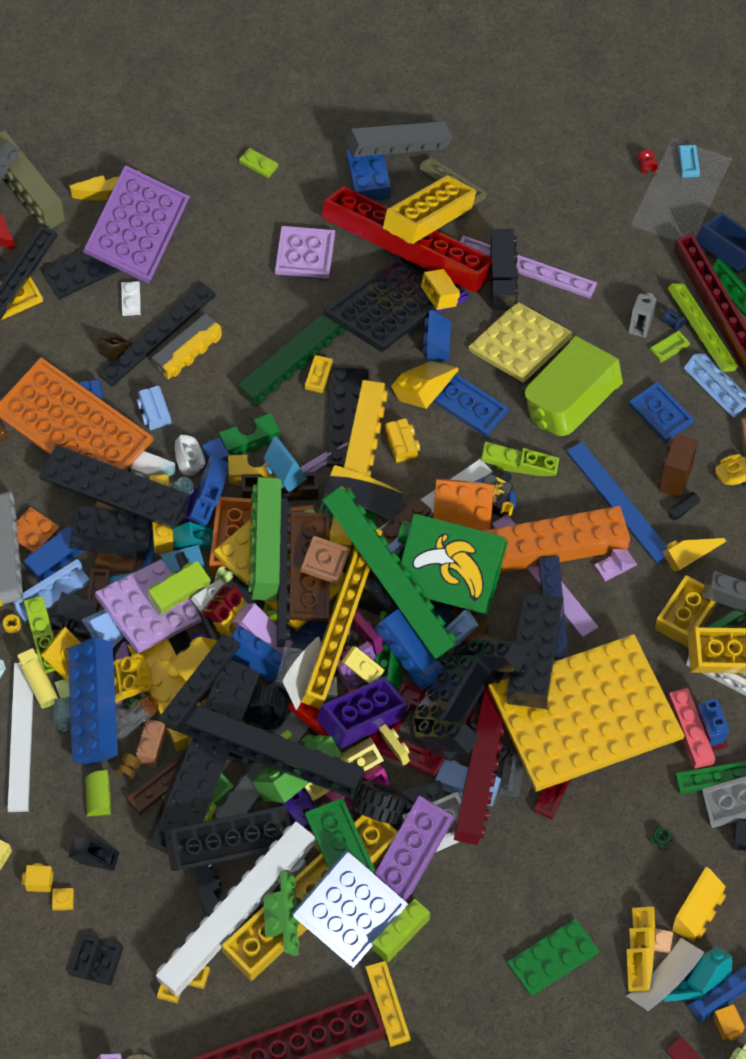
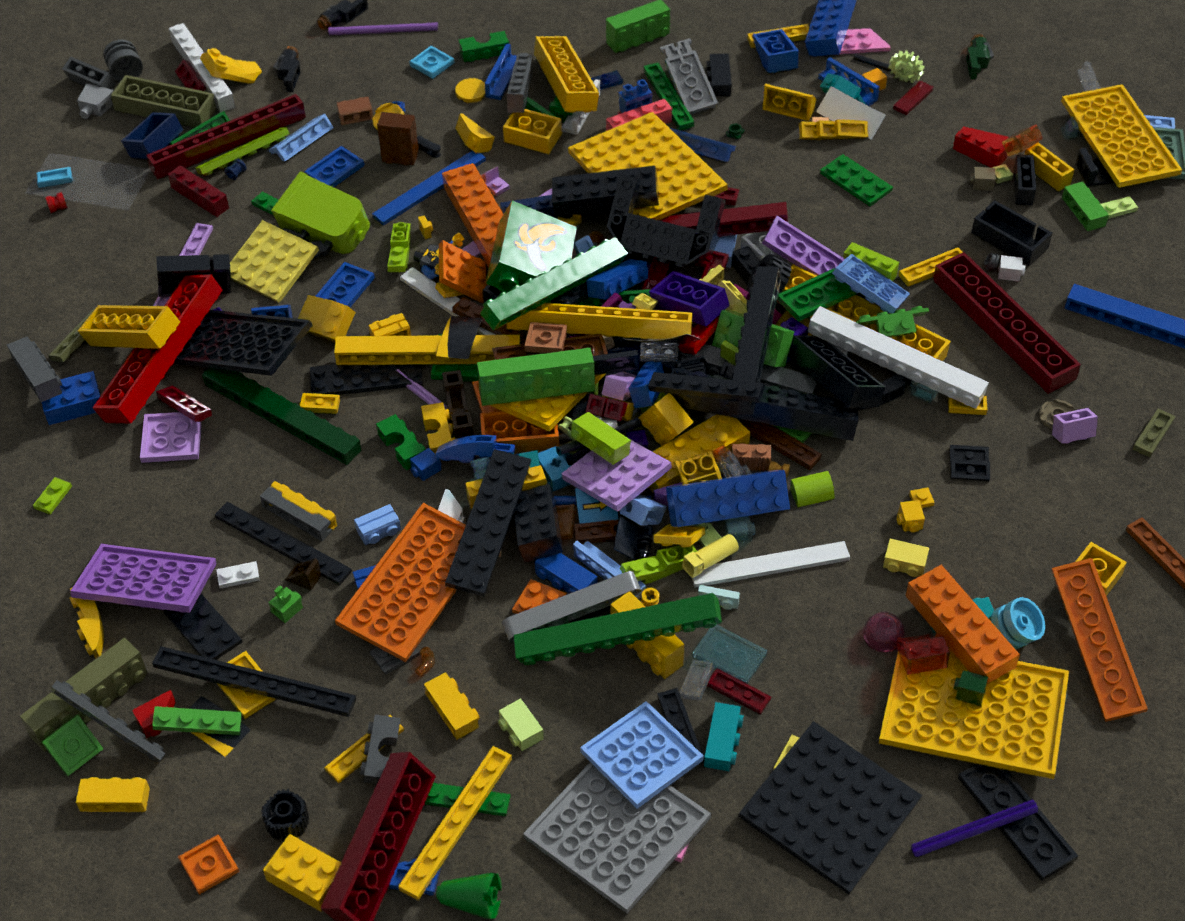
camera: 100 degrees left, 10 degrees down
black slope [68,835,119,871] -> none
white piece [174,435,205,476] -> none
dark azure slope [264,436,307,492] -> none
yellow brick [421,269,460,310] -> none
light grey torso [629,293,657,338] -> none
lime tile [649,330,690,363] -> none
none -> dark red plate [156,385,212,422]
none -> dark red brick [168,165,229,217]
none -> green plate [251,191,278,216]
none -> bright green brick [269,585,303,623]
none -> yellow plate [418,215,433,239]
none -> blue fence [670,128,736,162]

